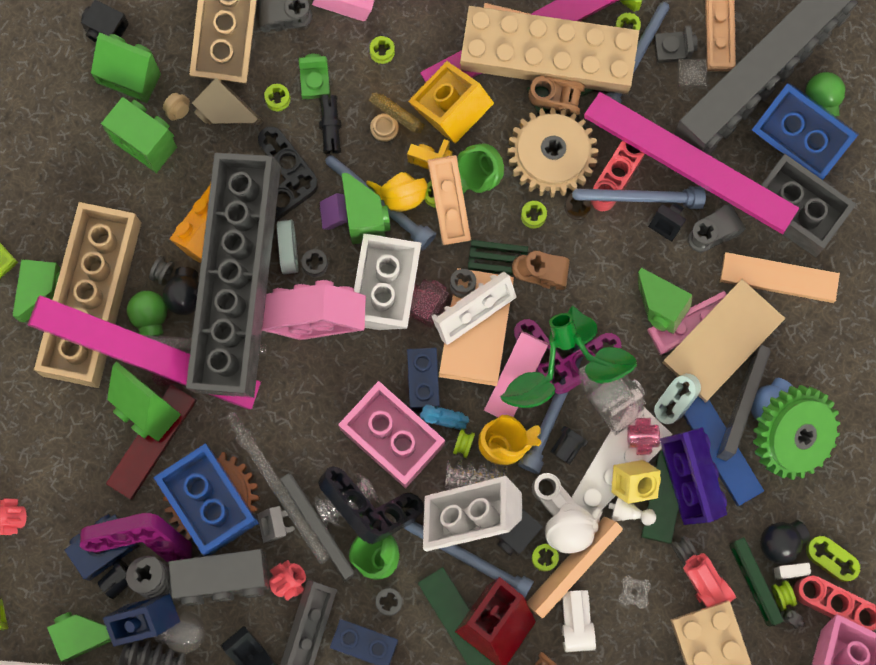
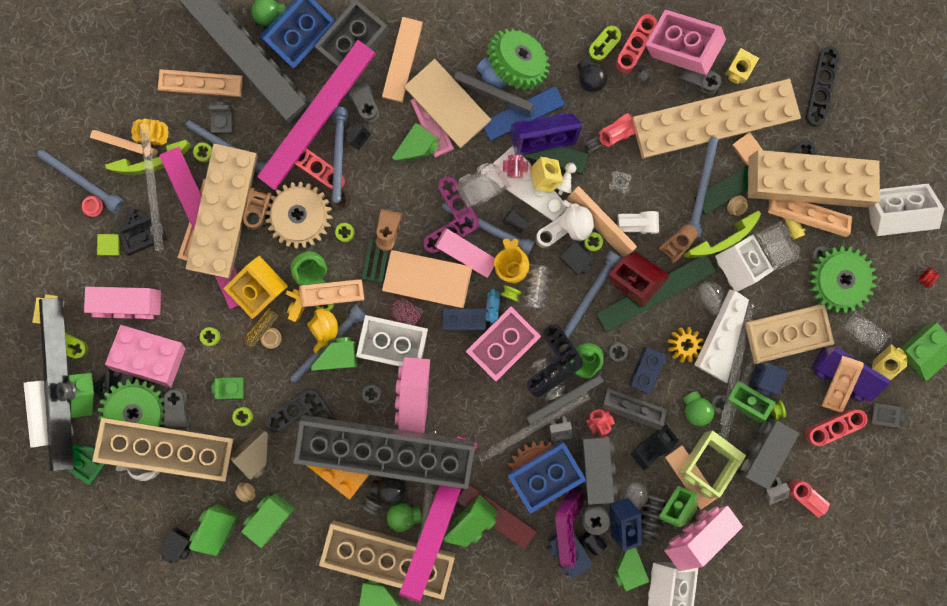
camera: 90 degrees left, 10 degrees up
light aqua beam [277,220,298,274] -> none
black pin [319,95,342,154] -> none
medium lavender tile [320,193,348,230] -> none
white slope [423,476,522,551] -> none
white plate [432,272,517,345] -> none
dark grey bush [450,269,476,298] -> none
green plant [500,306,637,408] -> none
light aqua beam [654,373,701,424] -> none
clear tile [677,59,707,89] -> none
dark green tile [729,537,784,627] -> none
lime bush [771,580,797,611] -> none
white tile [774,563,811,580] -> none

